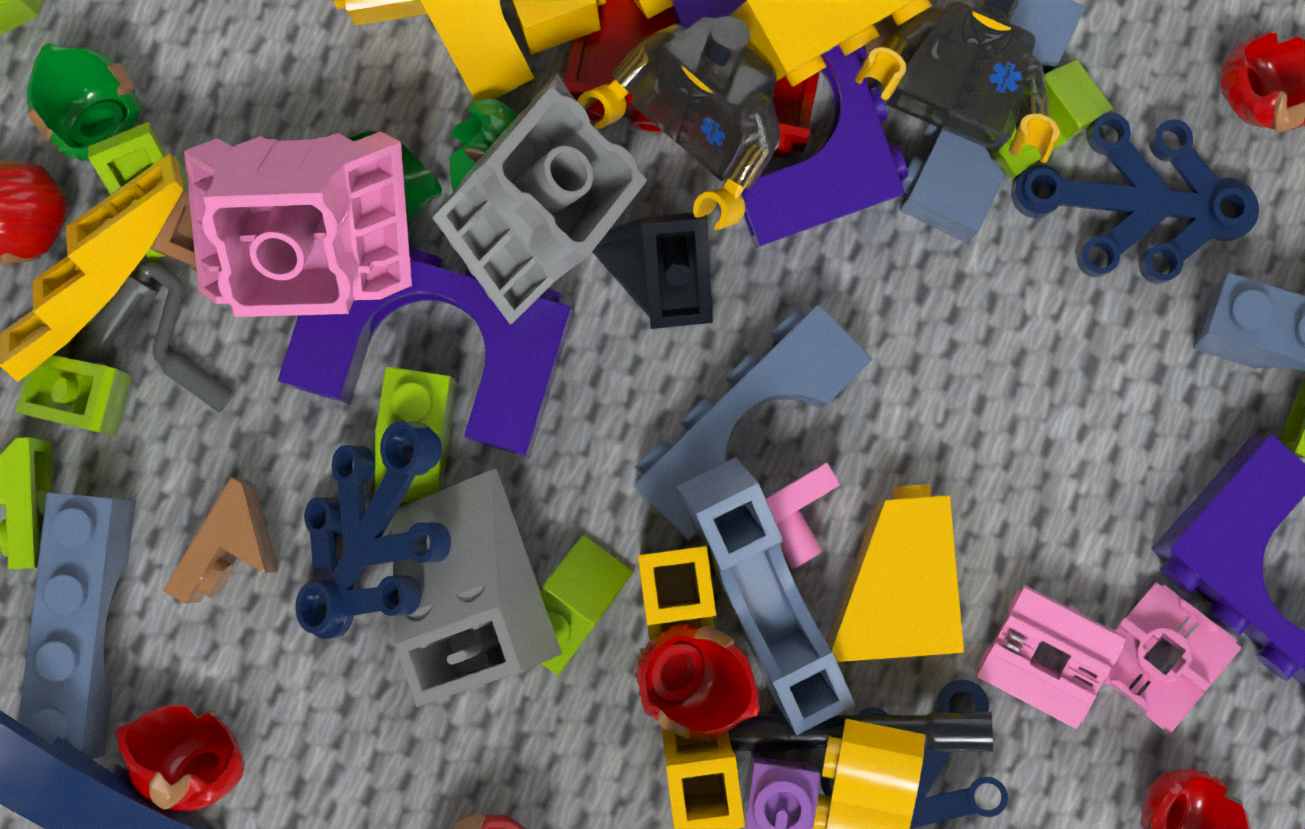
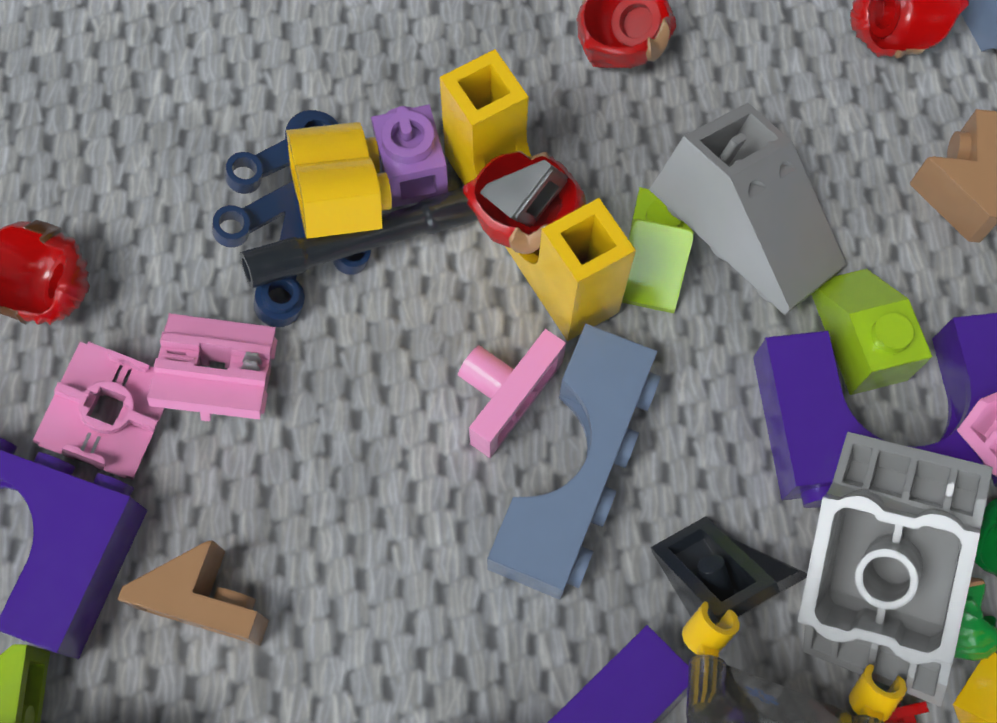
camera: 160 degrees right, 15 degrees down
dark blue plant [295,421,451,639] -> none
sand blue arch [676,457,855,735] -> none
yellow slope [826,484,964,662] -> none
none -> medium nougat slope [117,540,269,646]
none -> slope [480,160,568,227]

